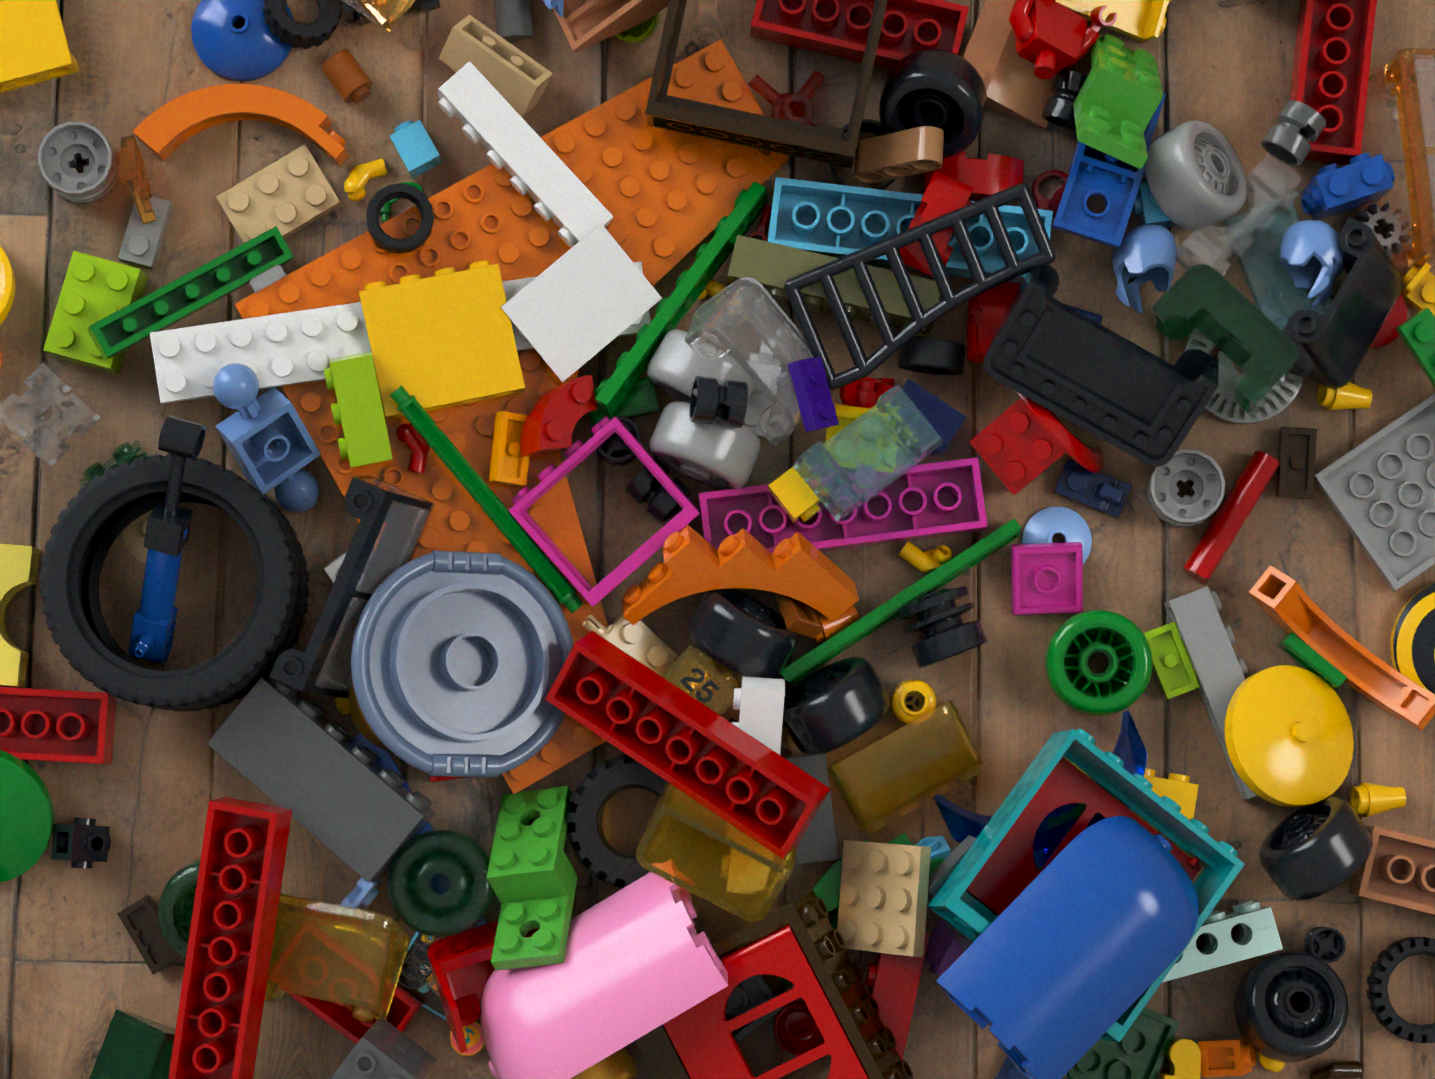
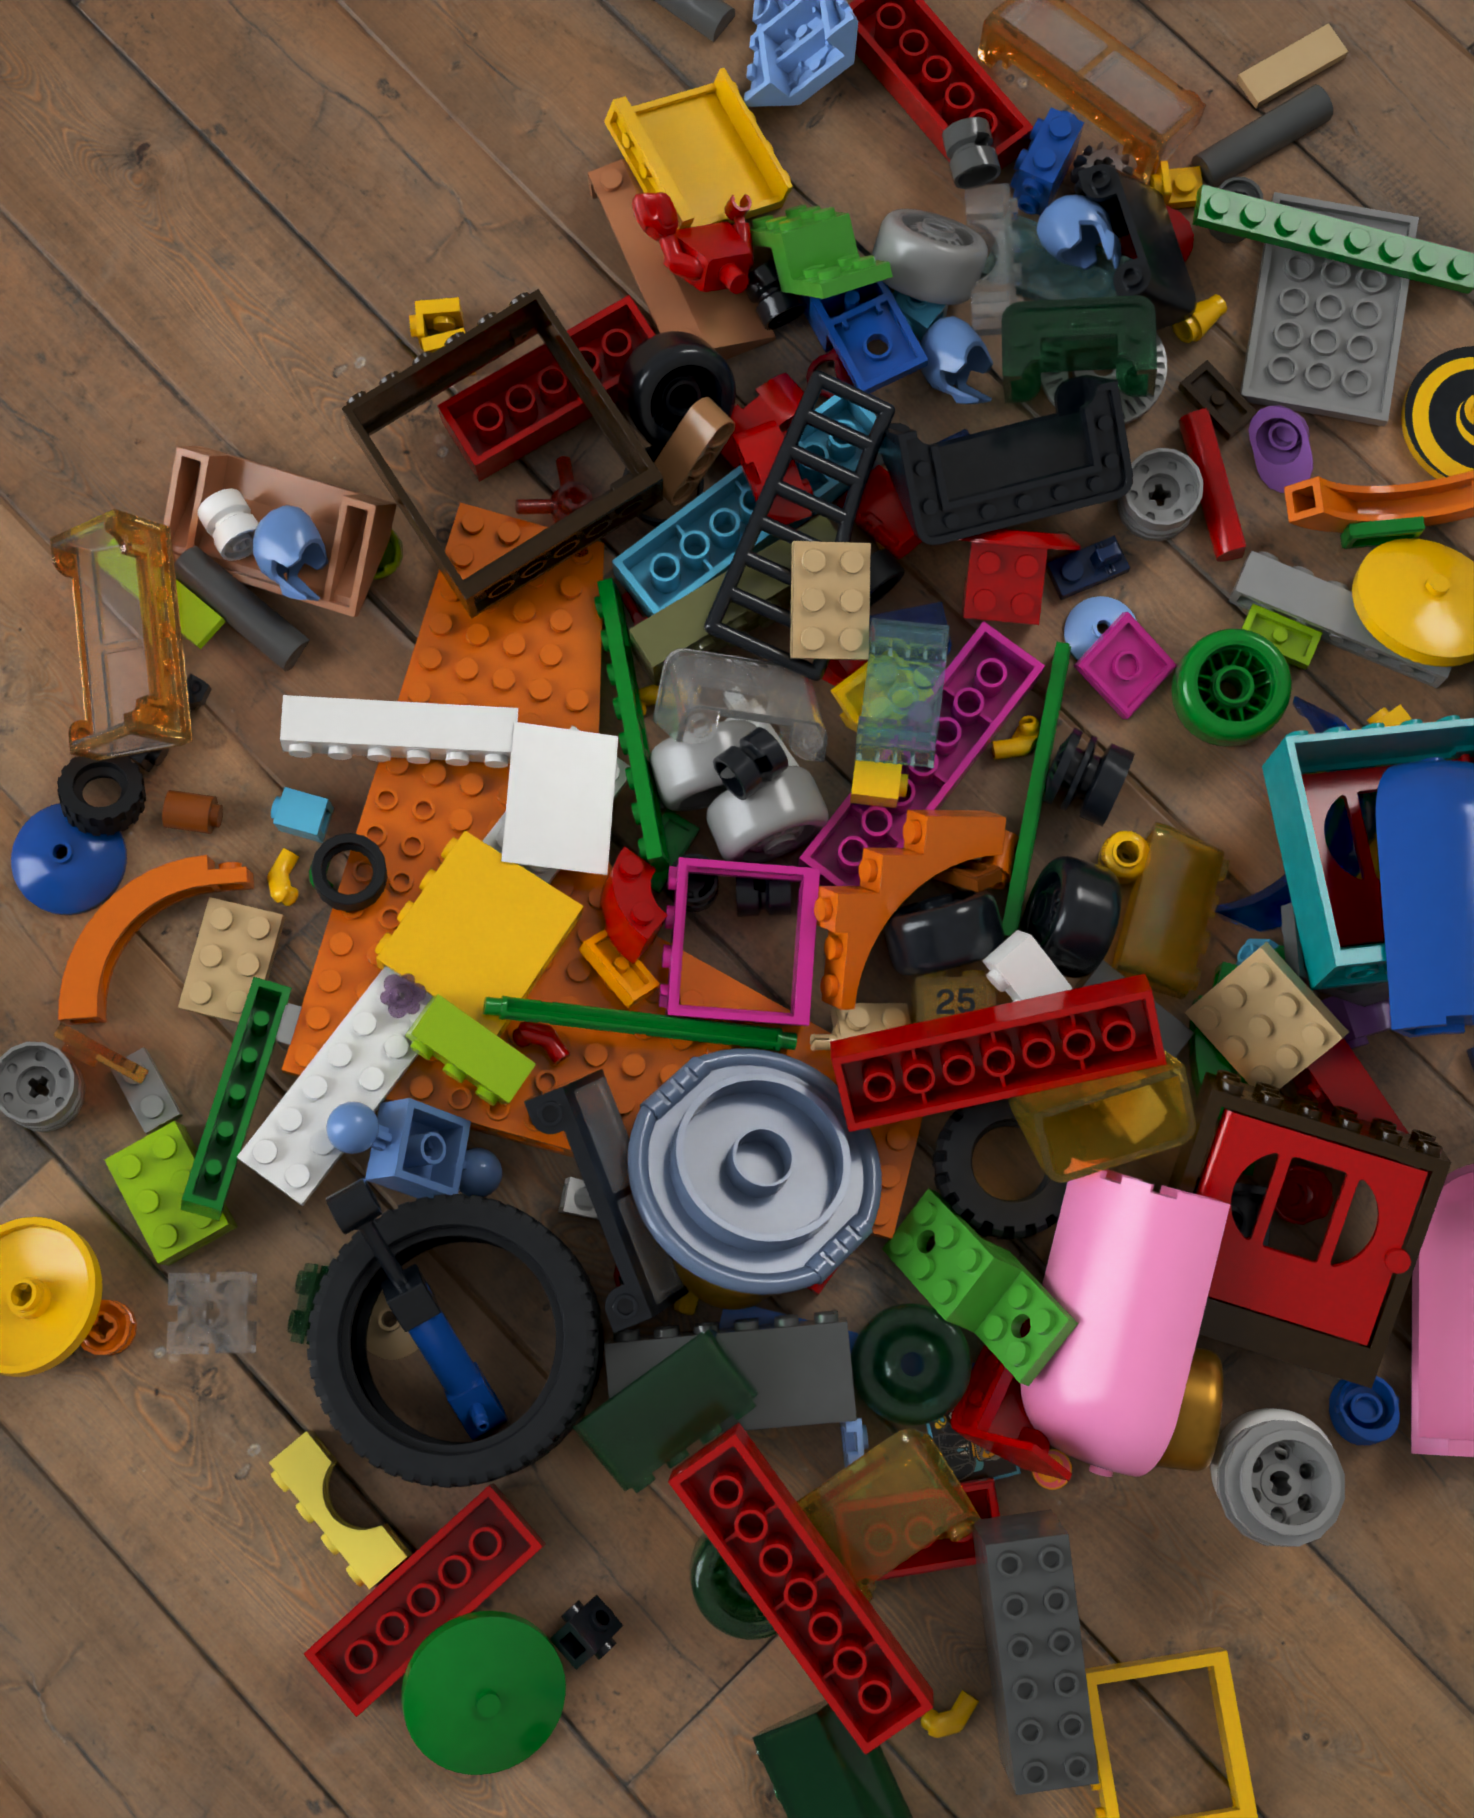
camera: 45 degrees left, 5 degrees down
dark brown plate [117,895,186,975] -> none
tan brick [438,14,553,117] -> none
dark purple plate [788,356,839,432] -> none
none -> clear purple plant [380,973,426,1018]
none -> clear green windscreen [573,1325,759,1493]
none -> tan plate [790,541,871,660]
none -> medium lavender piece [1248,405,1313,493]

